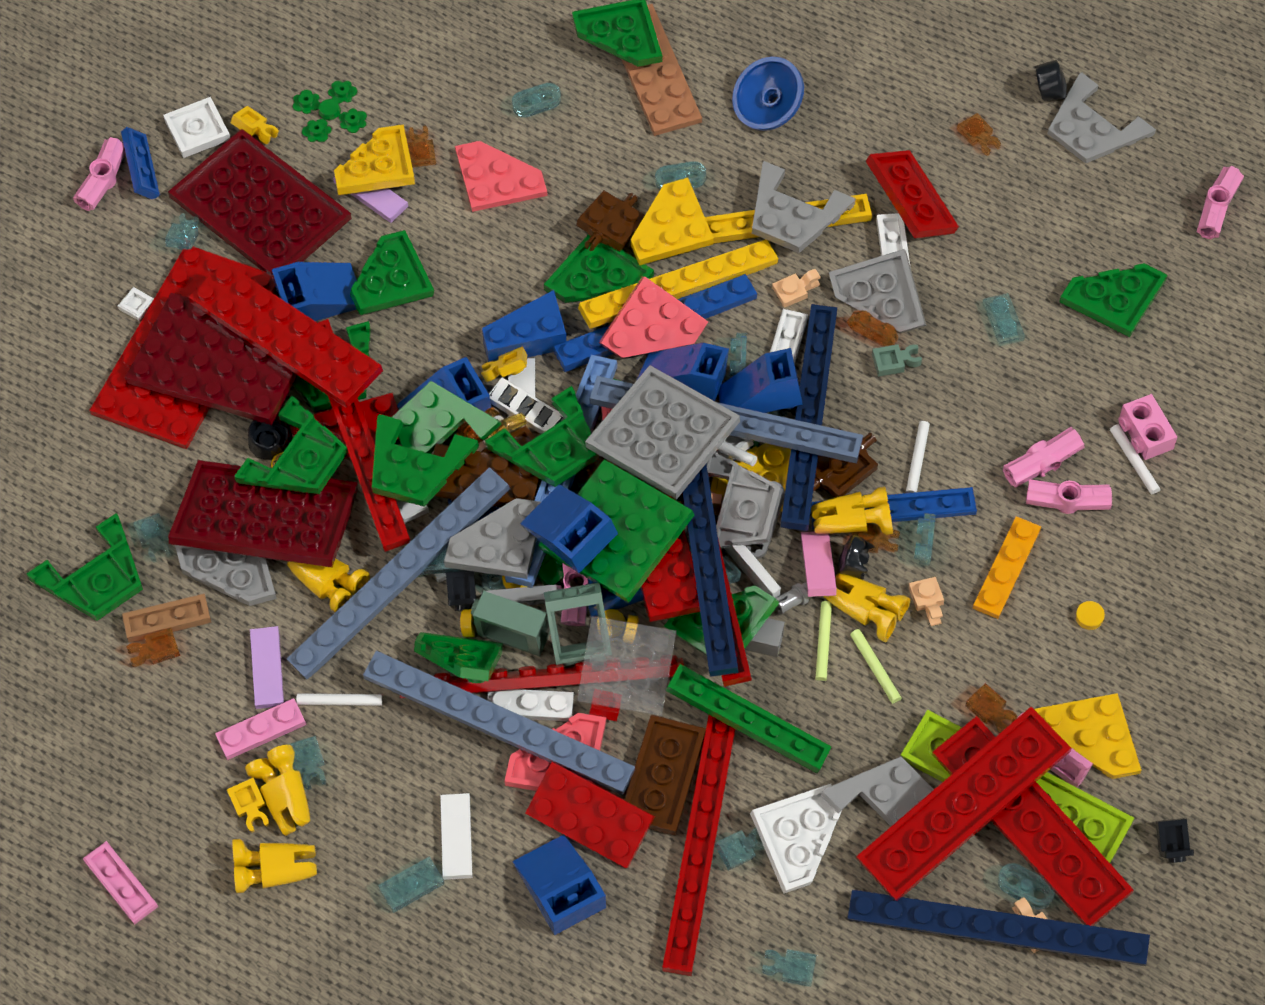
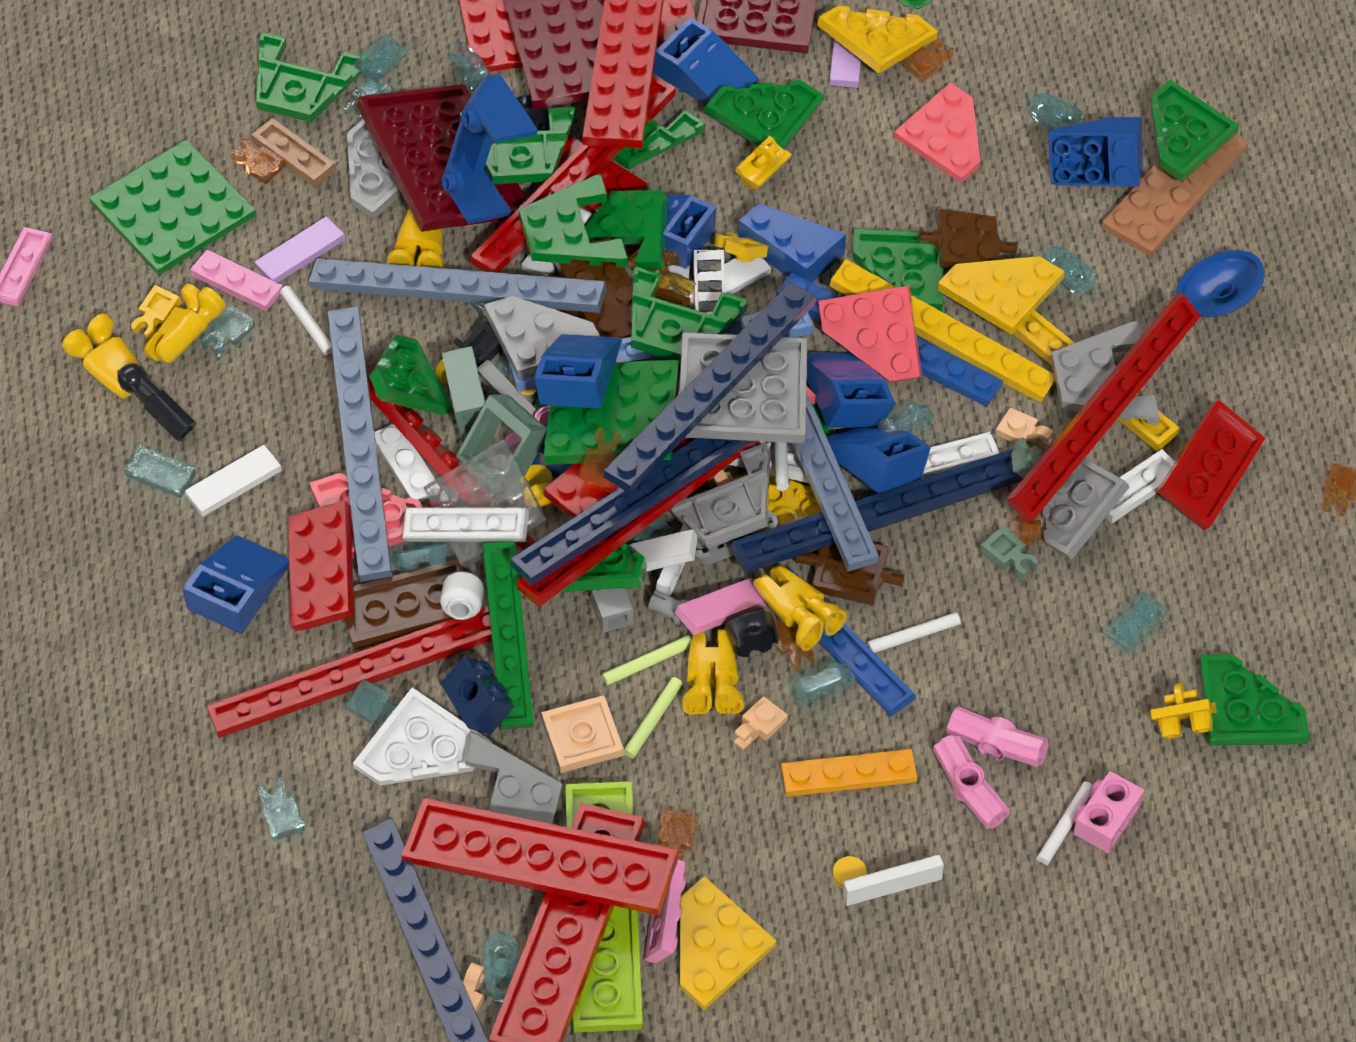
camera: 55 degrees right, 5 degrees down
none -> plate [89,139,256,276]
none -> black piece [118,363,197,442]
none -> clear light blue plate [354,34,409,83]
none -> clear light blue plate [391,542,452,572]
none -> white tile [403,508,529,542]
none -> white head [440,572,484,620]
none -> dark blue brick [440,656,514,735]
none -> blue windscreen [442,74,538,224]
none -> clear light blue plate [448,41,490,93]
none -> light nougat plate [541,695,624,773]
none -> clear orange plate [579,428,622,488]
none -> dark blue plate [604,282,816,493]
none -> white tile [627,529,698,571]
none -> yellow hips [735,136,792,190]
none -> white tile [843,855,944,906]
none -> red plate [1007,293,1201,523]
none -> sand green plate [1011,436,1041,478]
none -> blue slope [1048,117,1144,187]
none -> yellow hips [1150,683,1217,739]

